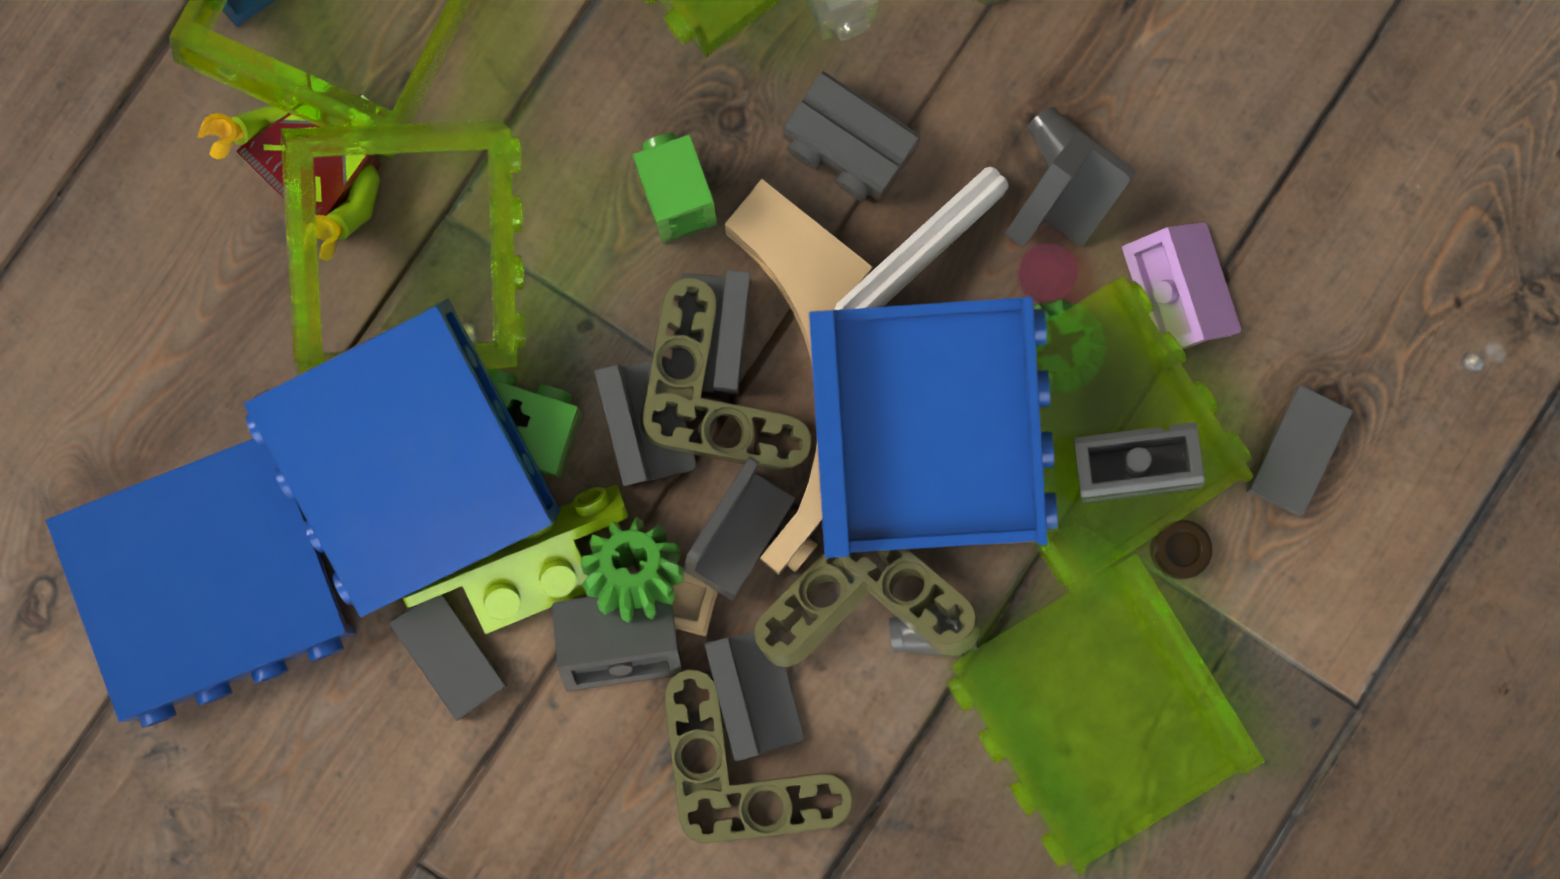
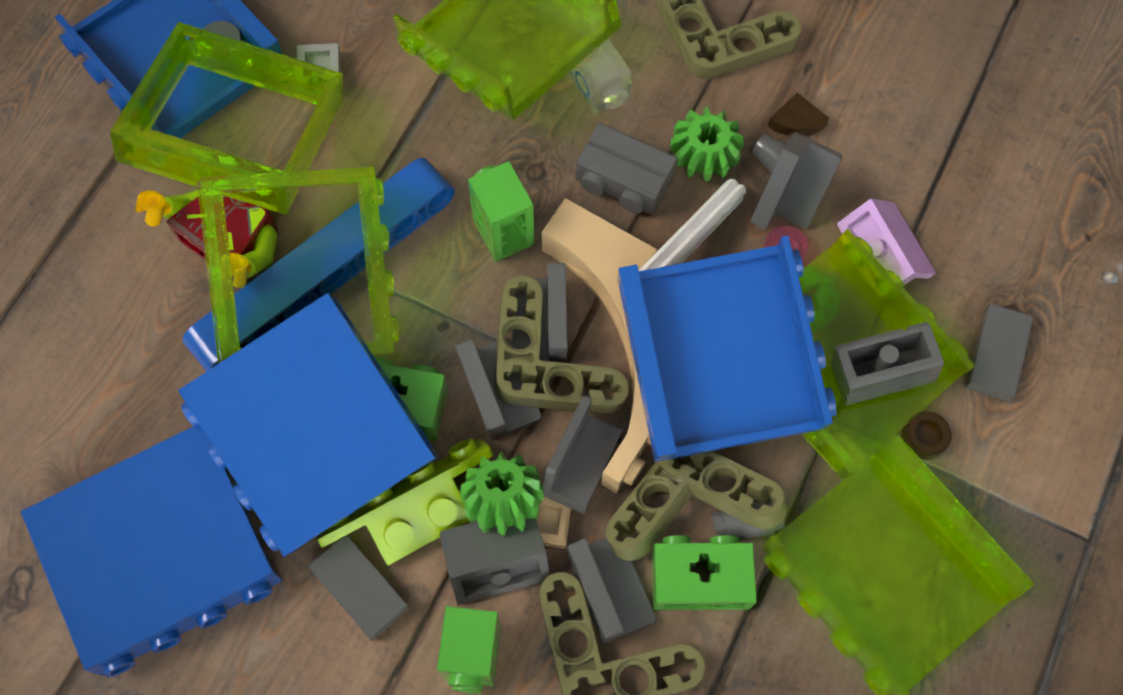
camera: 10 degrees left, 15 degrees down
none -> blue beam [182,158,455,372]
none -> bright green brick [437,606,501,694]
none -> bright green brick [651,535,756,611]
none -> bright green gear [670,105,744,183]
none -> dark brown tile [767,93,829,135]

